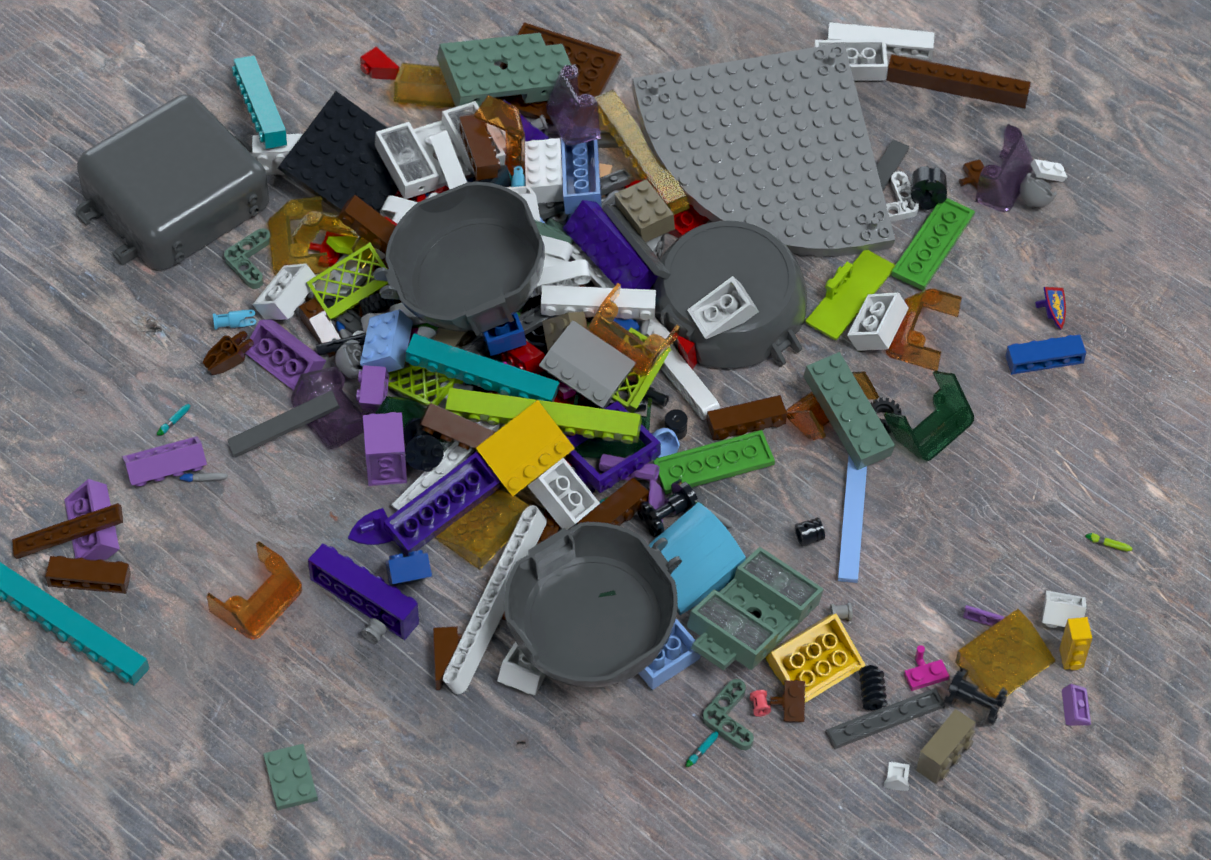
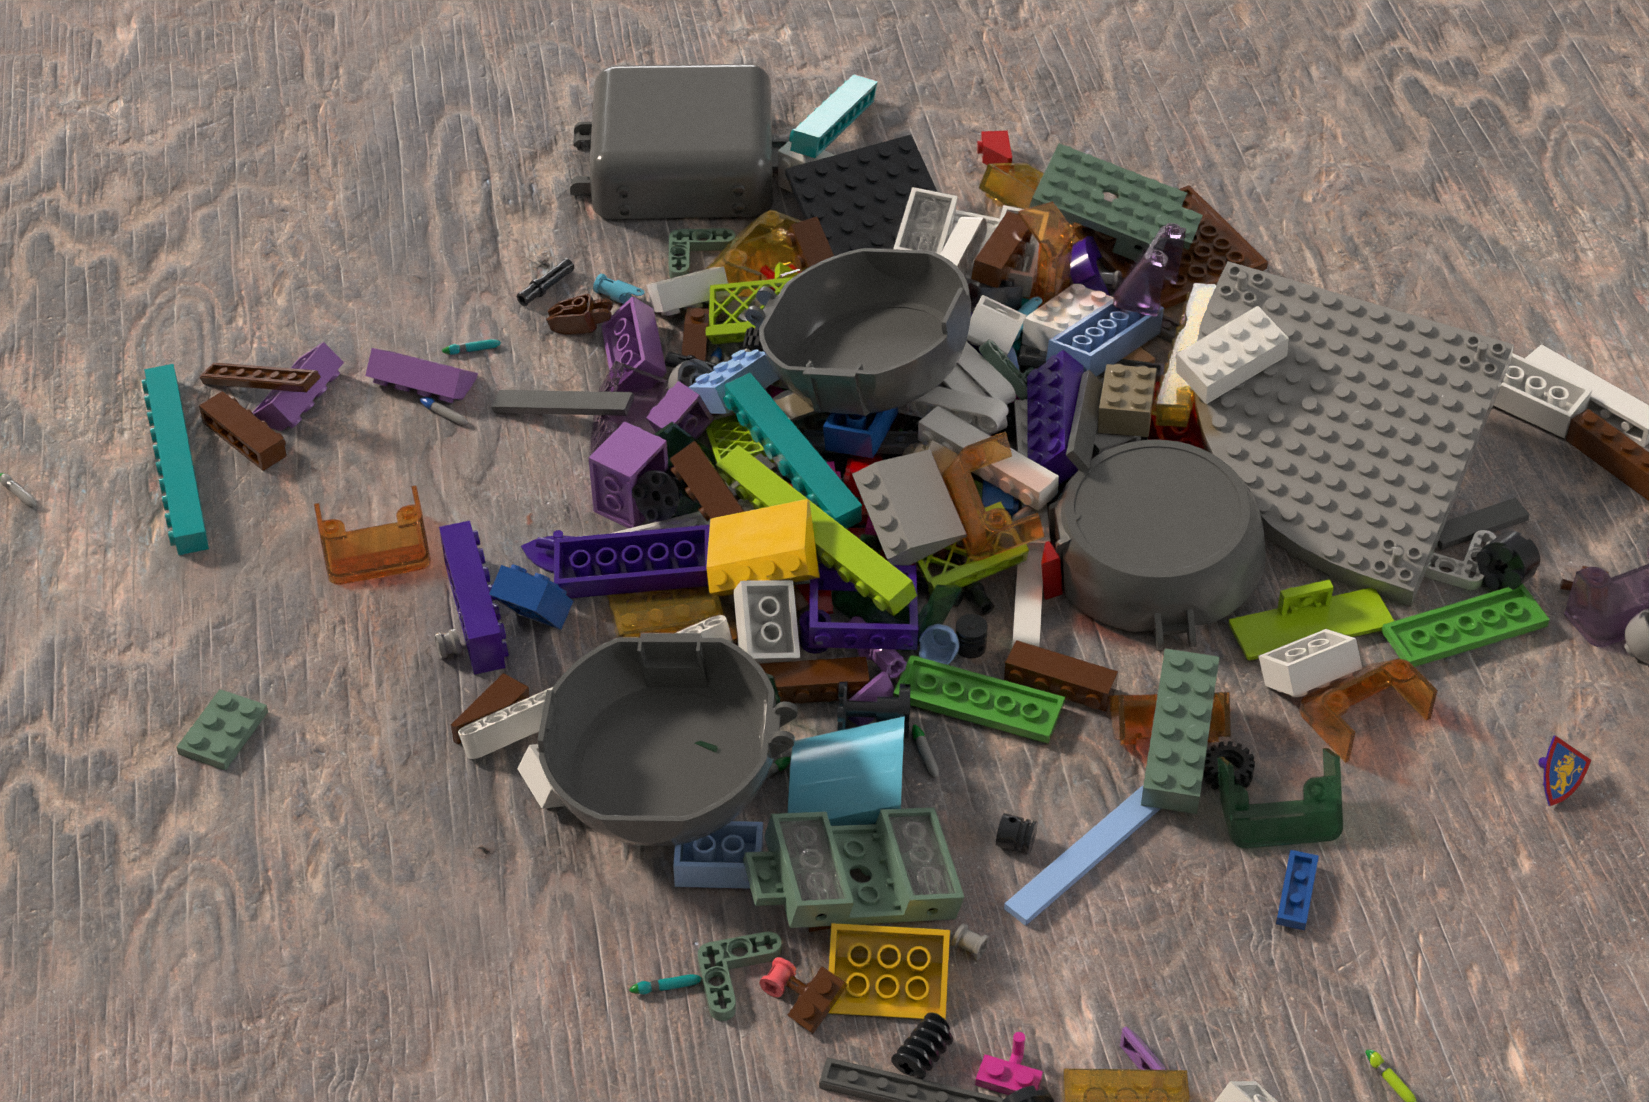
camera: 40 degrees right, 10 degrees down
white slope [687,276,759,339] -> none
blue brick [1005,335,1086,375] -> none
none -> black pin [516,258,575,306]
none -> white brick [1176,306,1289,404]
none -> blue plate [1276,850,1319,931]

